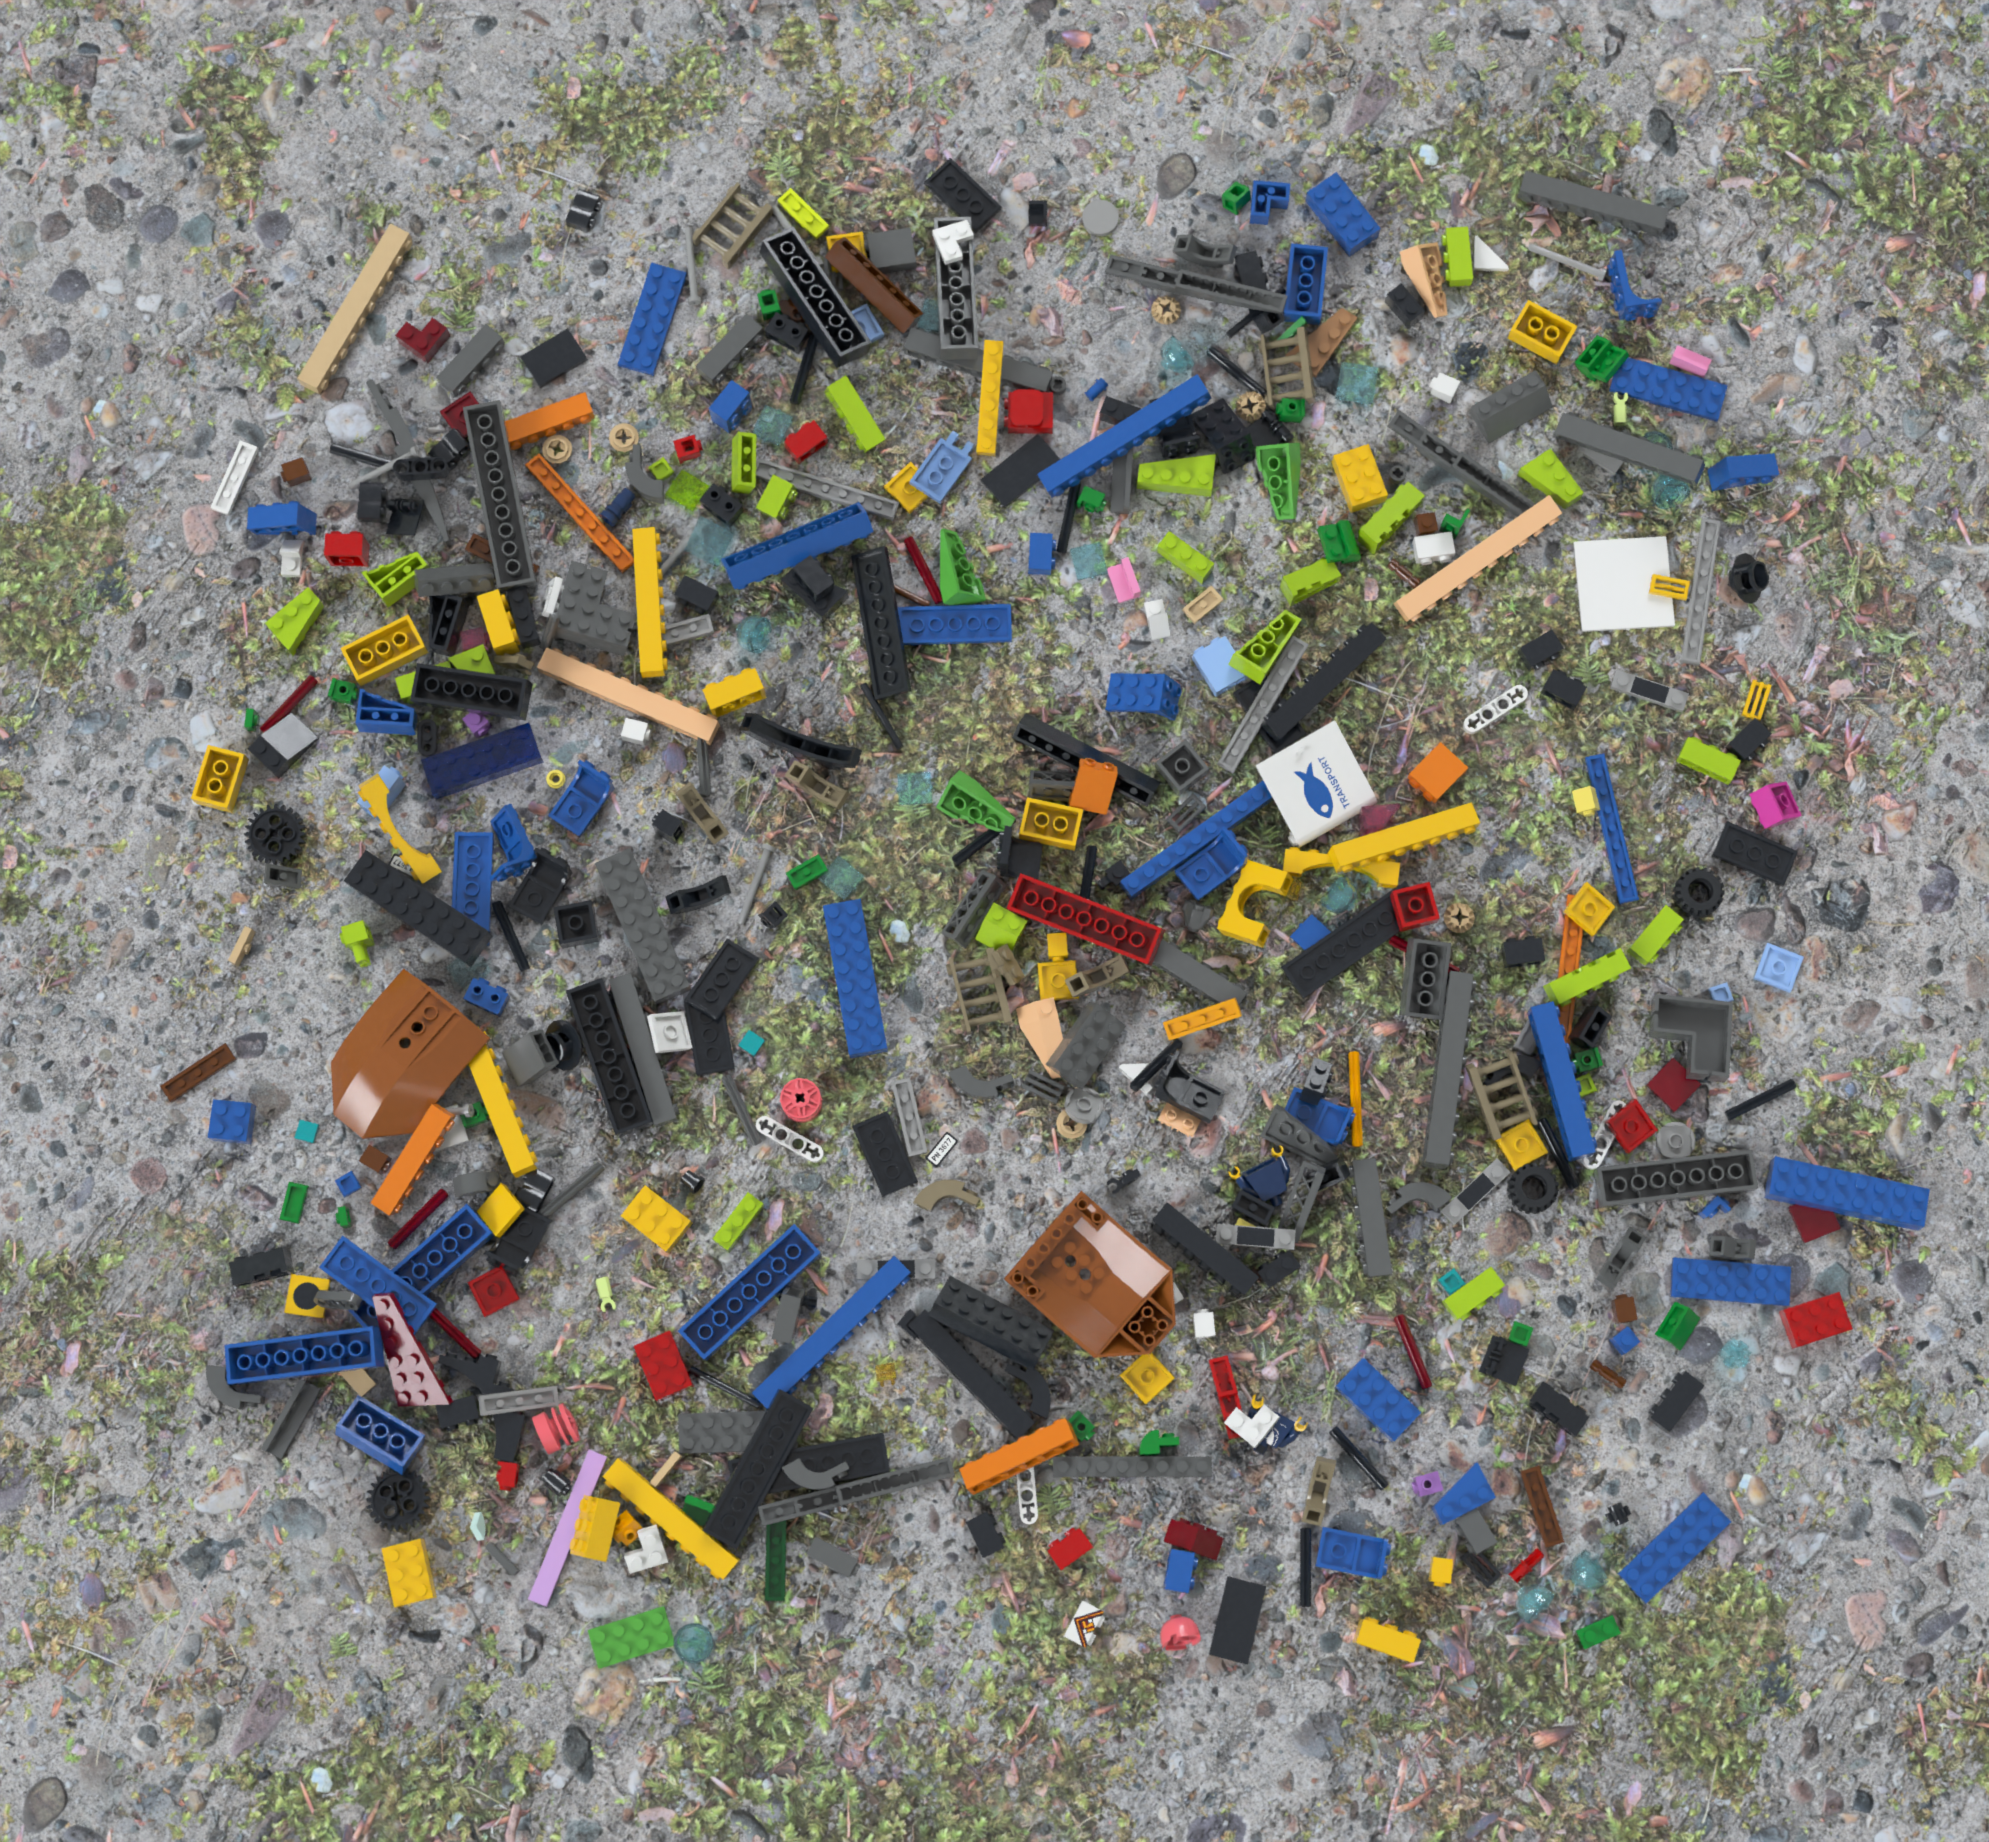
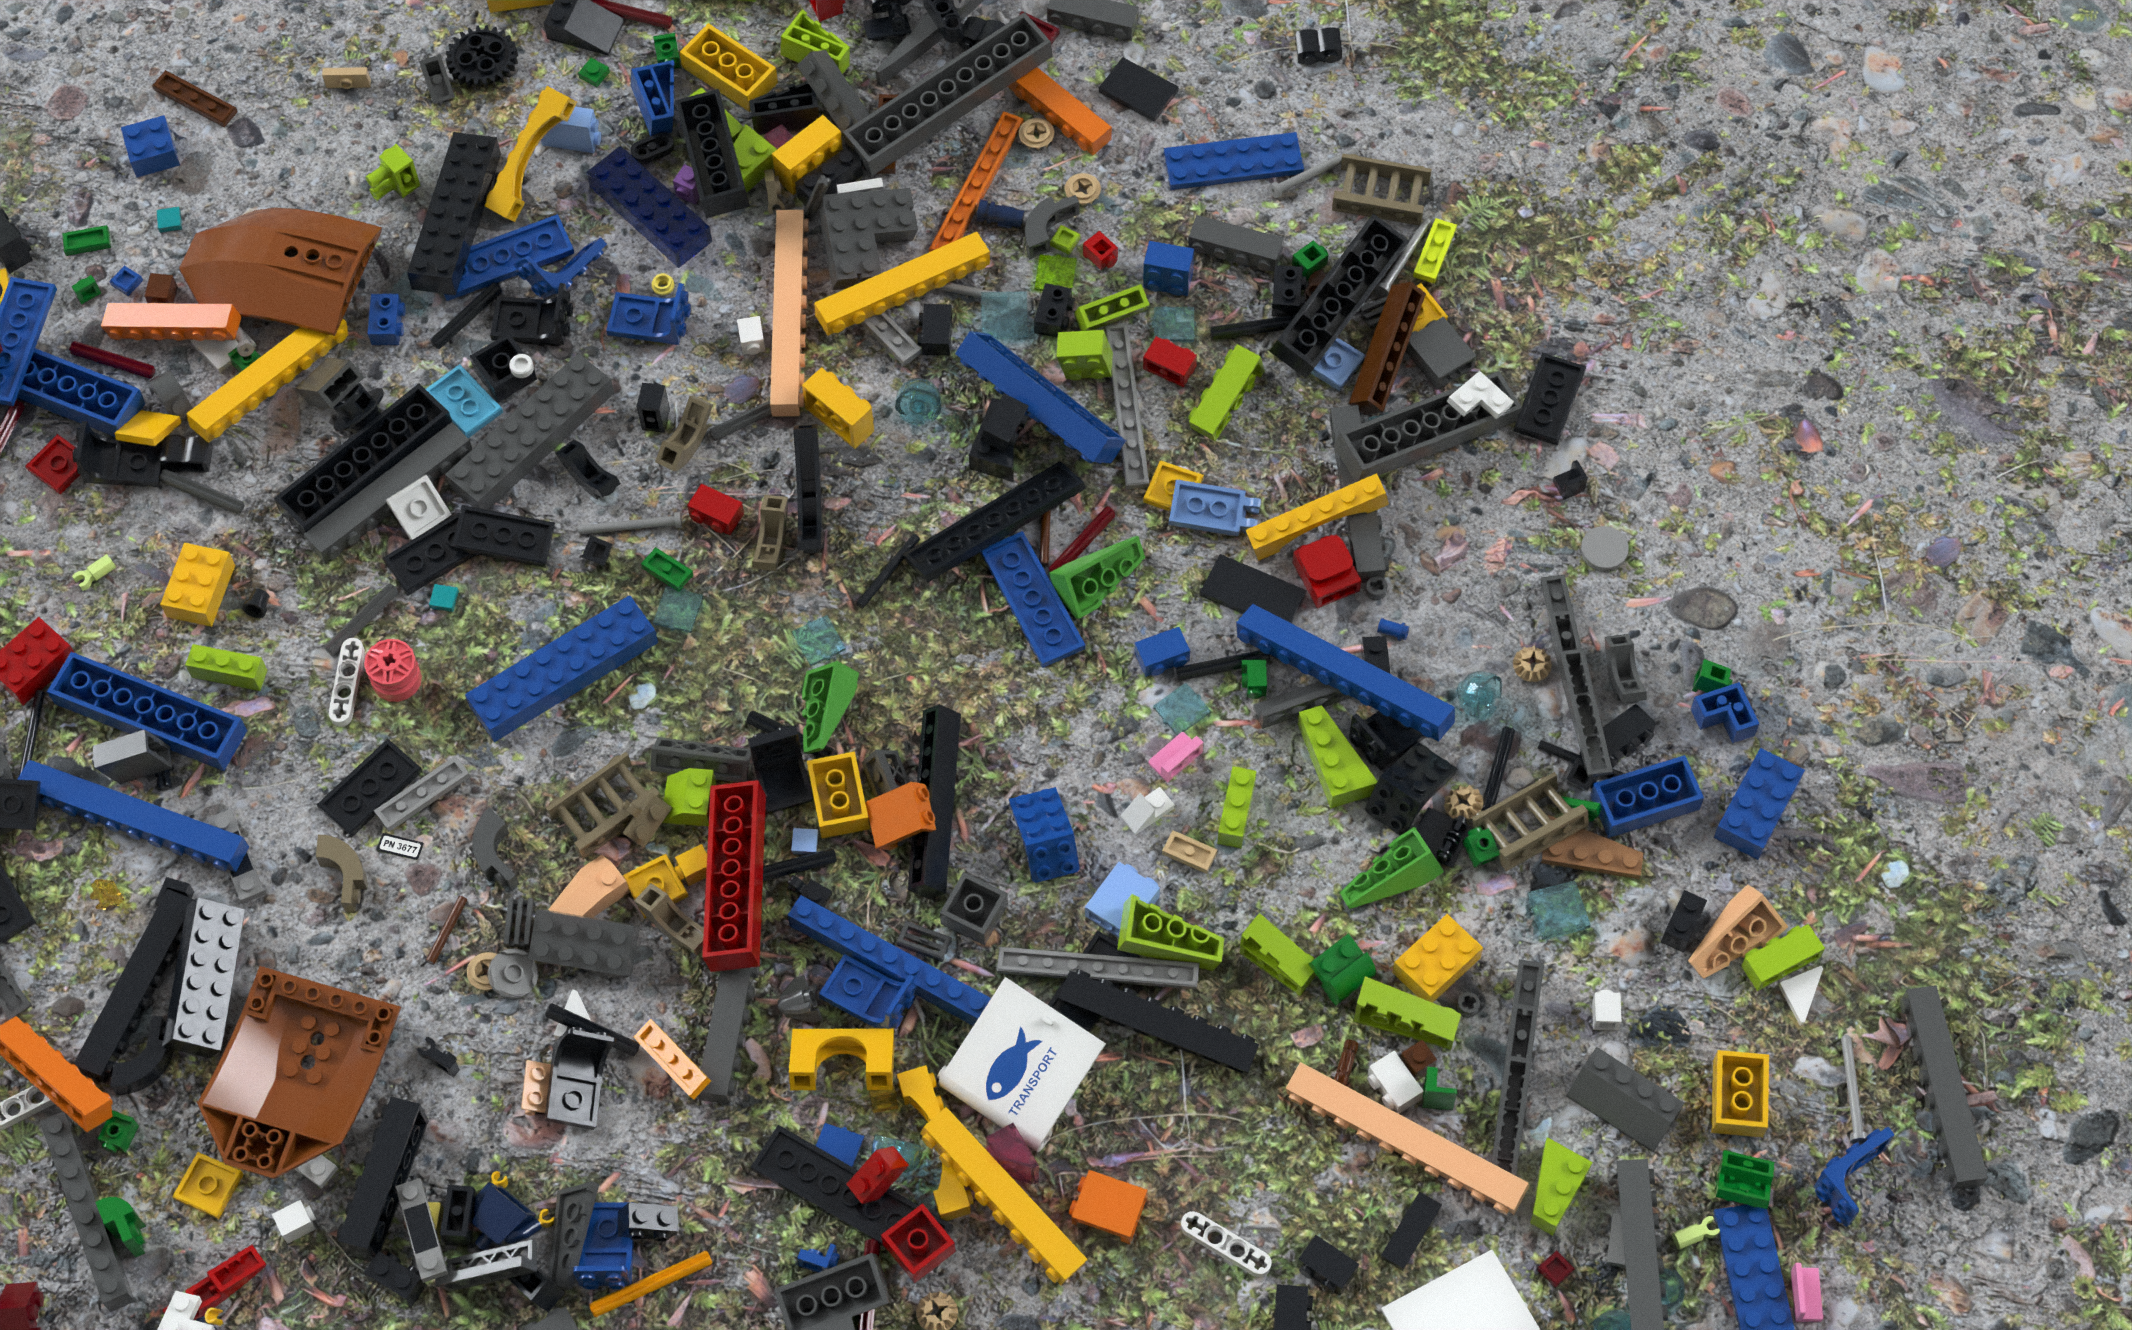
camera: 65 degrees right, 15 degrees down
none -> reddish brown bar [425,895,468,965]
none -> medium azure tile [426,364,503,438]
none -> white tile [509,354,534,378]
none -> green plate [578,58,610,87]
none -> red brick [687,483,744,535]
none -> light blue tile [791,828,819,855]
none -> blue bracket [797,1243,840,1273]
none -> red brick [846,1146,909,1204]
none -> black tile [1380,1191,1442,1271]
none -> dark red tile [1537,1250,1575,1288]

